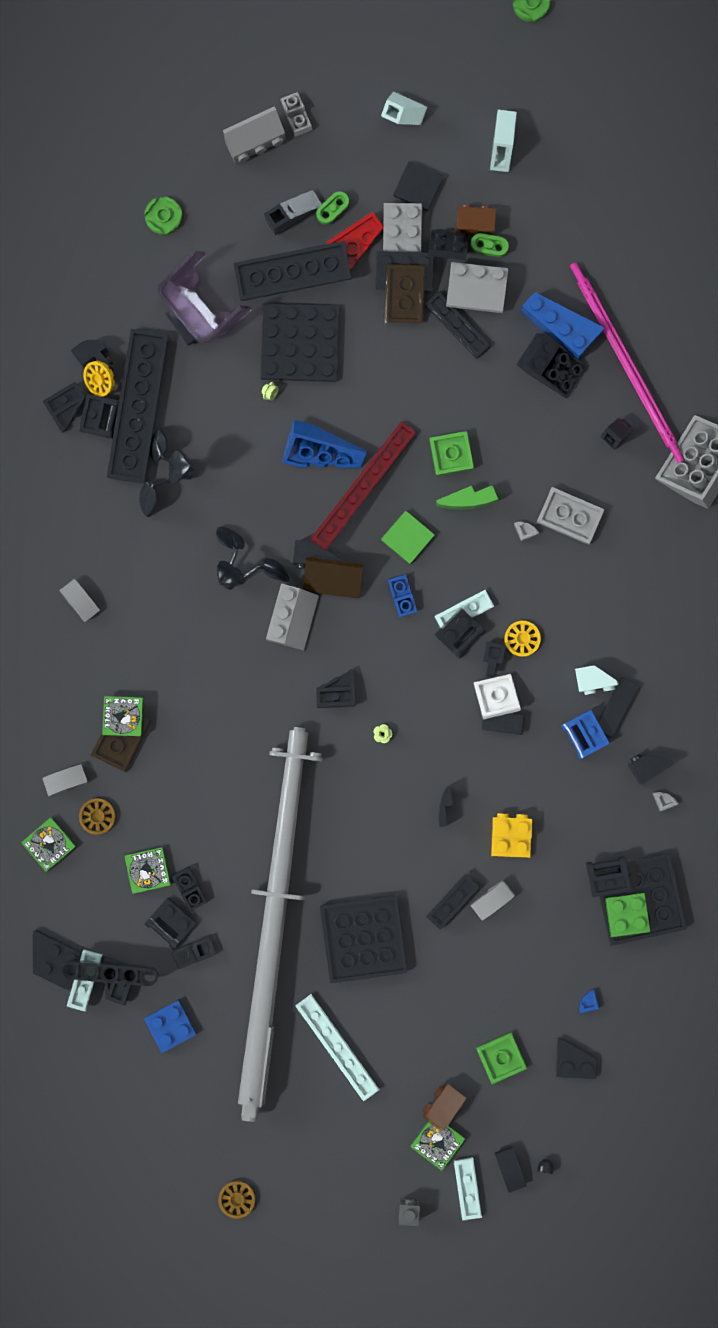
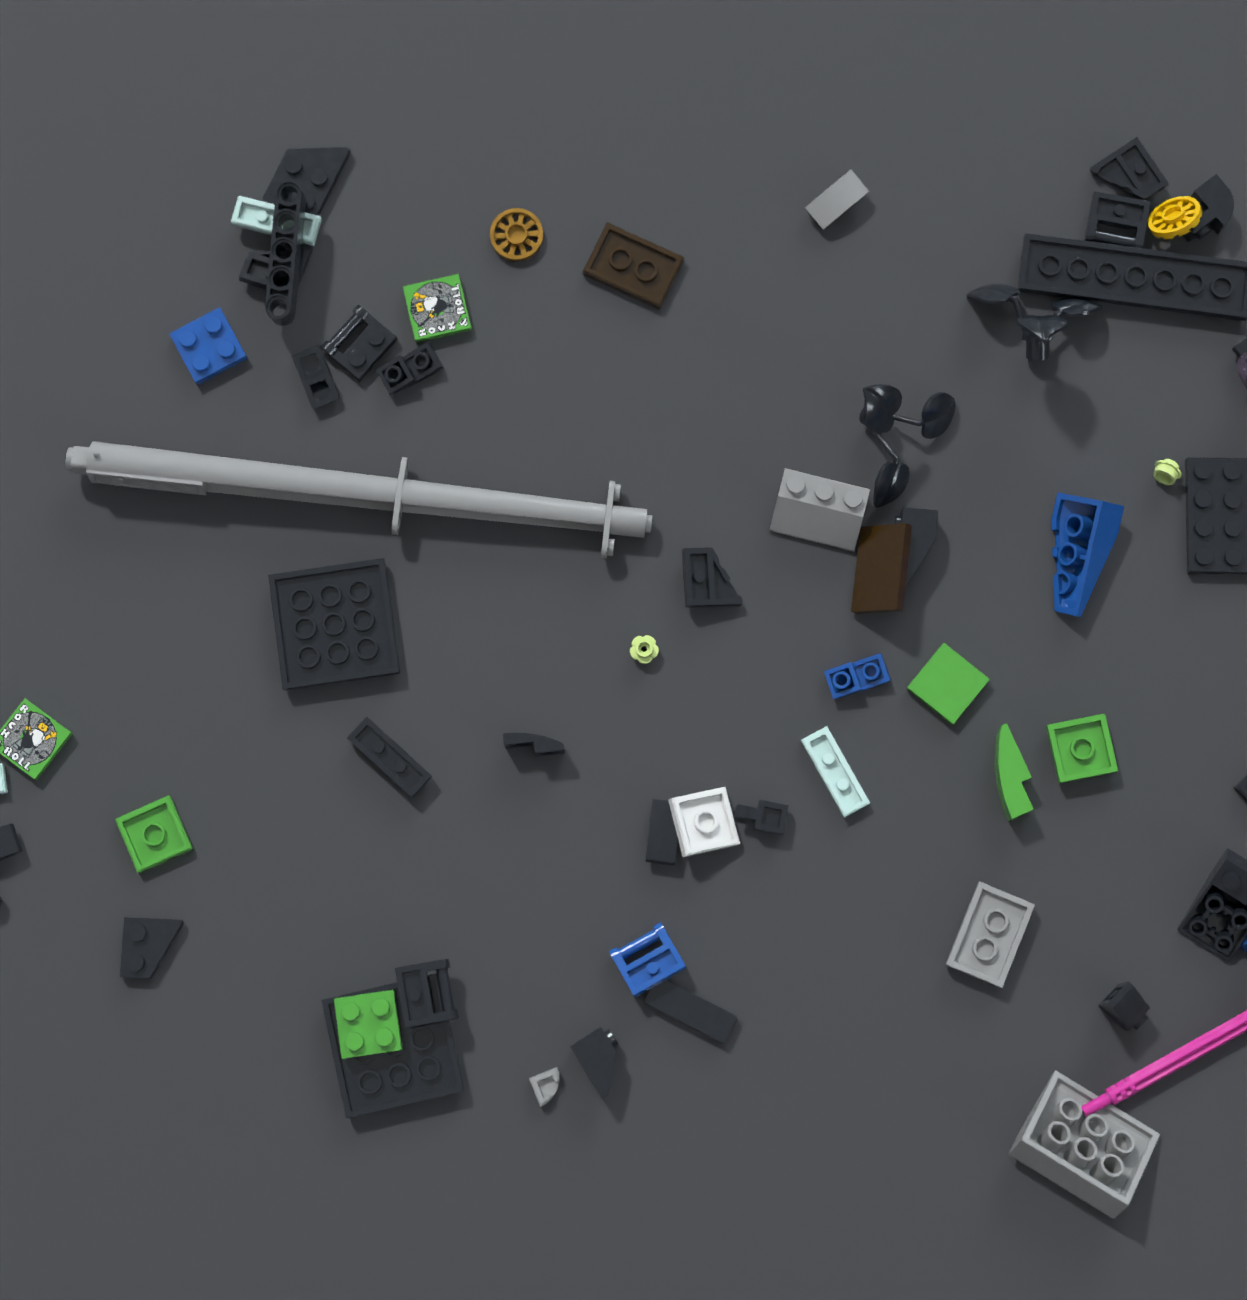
camera: 90 degrees right, 5 degrees down
tile [21,817,76,872] -> none
light grey slope [42,764,87,797] -> none
tile [102,696,143,736] -> none
light aqua tile [295,994,379,1101] -> none
dark red tile [310,421,416,551] -> none
reddish brown brick [422,1084,466,1132] -> none
black plate [434,608,486,659] -> none
light grey slope [471,880,515,920] -> none
yellow plate [491,814,532,858] -> none
yellow wheel [504,621,541,657] -> none
light grey tile [514,522,539,541] -> none
light aqua slope [575,666,619,695] -> none
blue tile [579,990,599,1013] -> none

